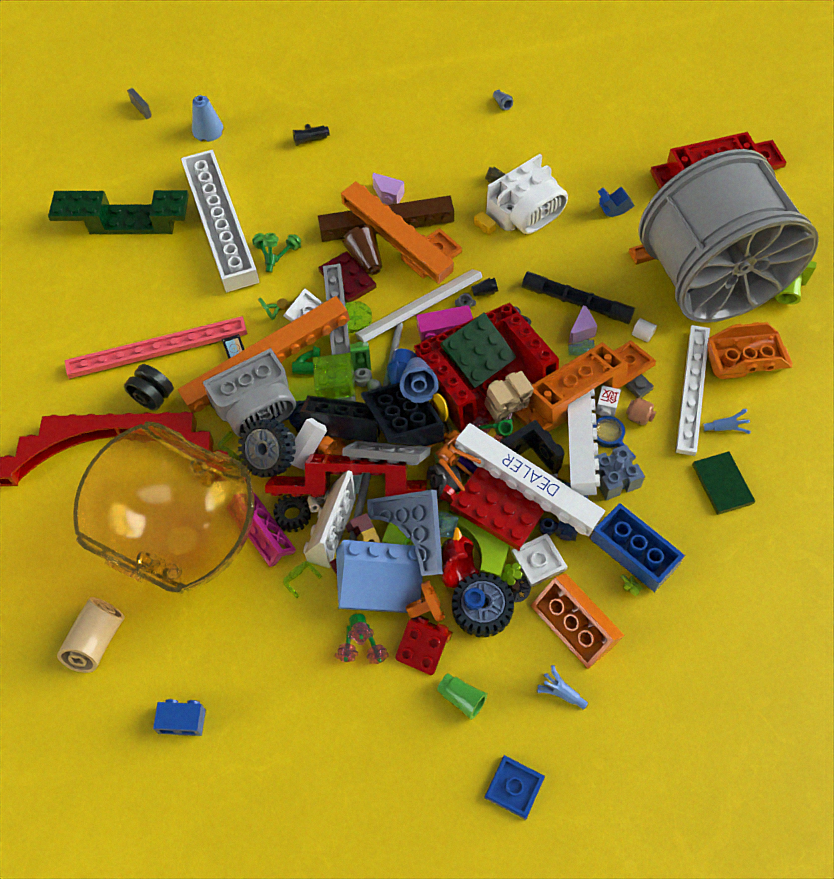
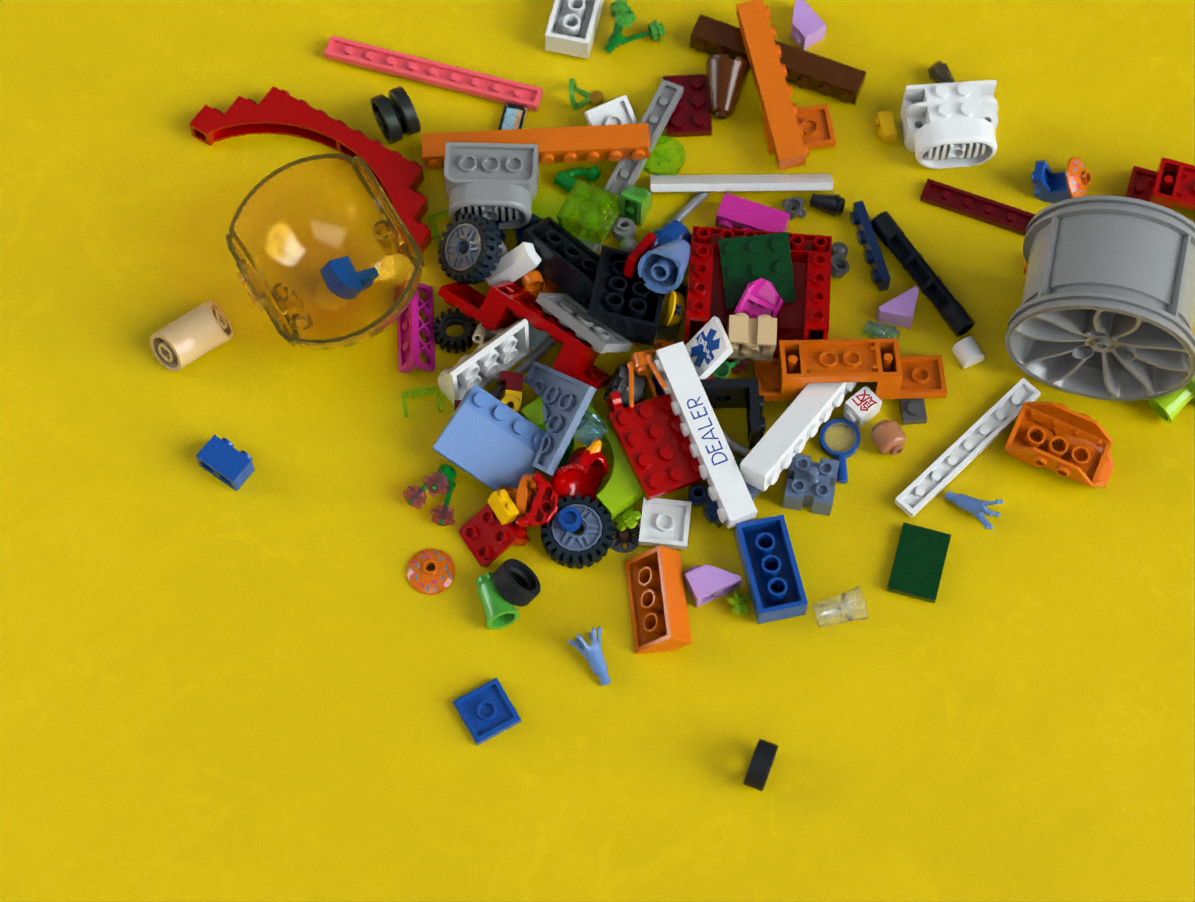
camera: 30 degrees right, 5 degrees up
none -> blue brick [320,256,379,299]
none -> orange dish [407,548,455,595]
none -> yellow piece [487,489,520,525]
none -> black tyre [493,559,540,607]
none -> red piece [515,472,559,527]
none -> red tile [623,232,657,278]
none -> lavender slope [684,564,742,608]
none -> white tile [685,316,734,380]
none -> dark pink slope [734,277,783,319]
none -> black tyre [744,739,778,791]
none -> clear plant [812,586,868,627]
none -> dark blue plate [850,201,891,292]
none -> dark red tile [920,179,1035,236]
none -> orange dish [1066,157,1091,198]

